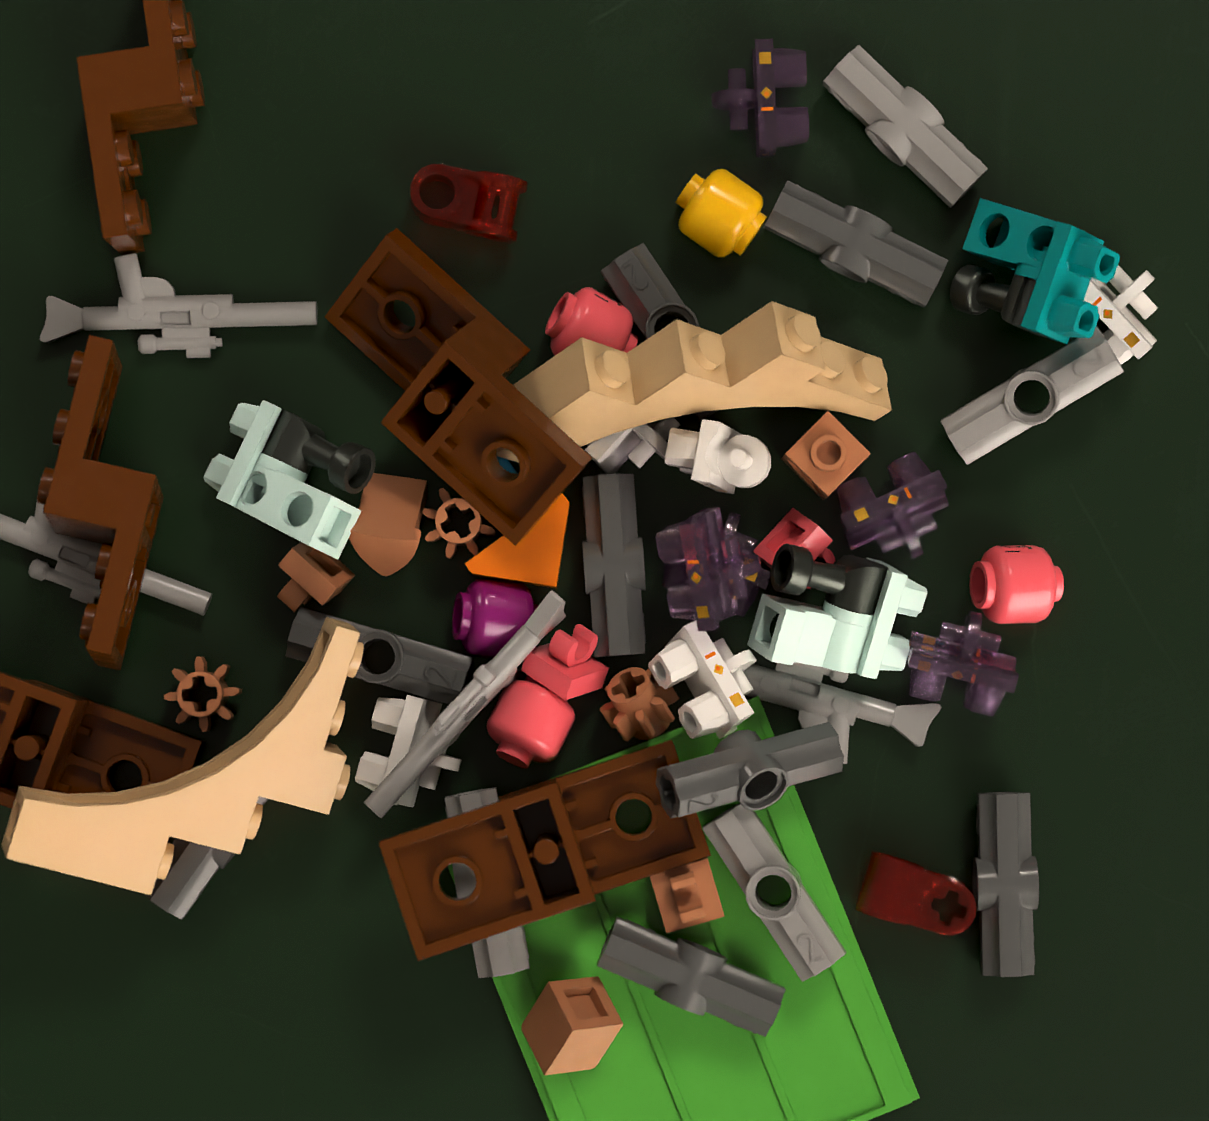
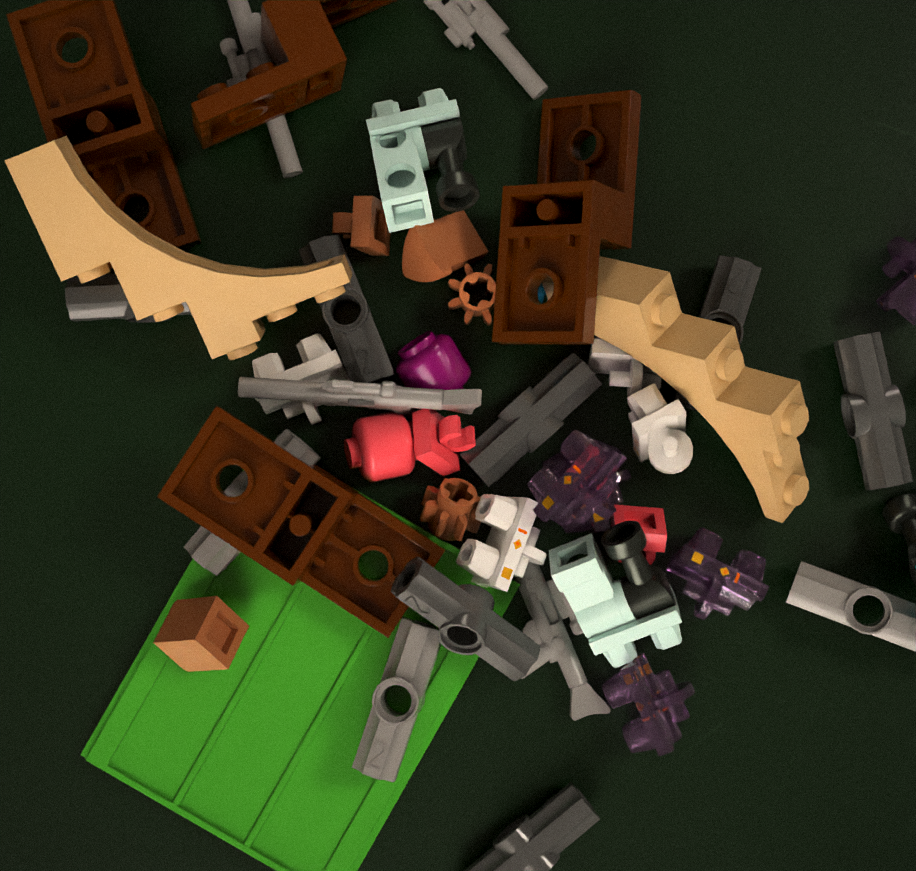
camera: 55 degrees right, 0 degrees up
nougat gear [164,656,242,732] -> none
clear red piece [410,164,528,243] -> none
orange slope [465,493,570,589] -> none
coral head [545,287,638,355] -> none
dark grey piece [597,916,786,1037] -> none
nougat tile [650,857,725,934] -> none
yellow head [675,169,768,257] -> none
nougat brick [781,411,871,501] -> none
clear red piece [855,851,976,936] -> none
coral head [969,545,1064,624] -> none

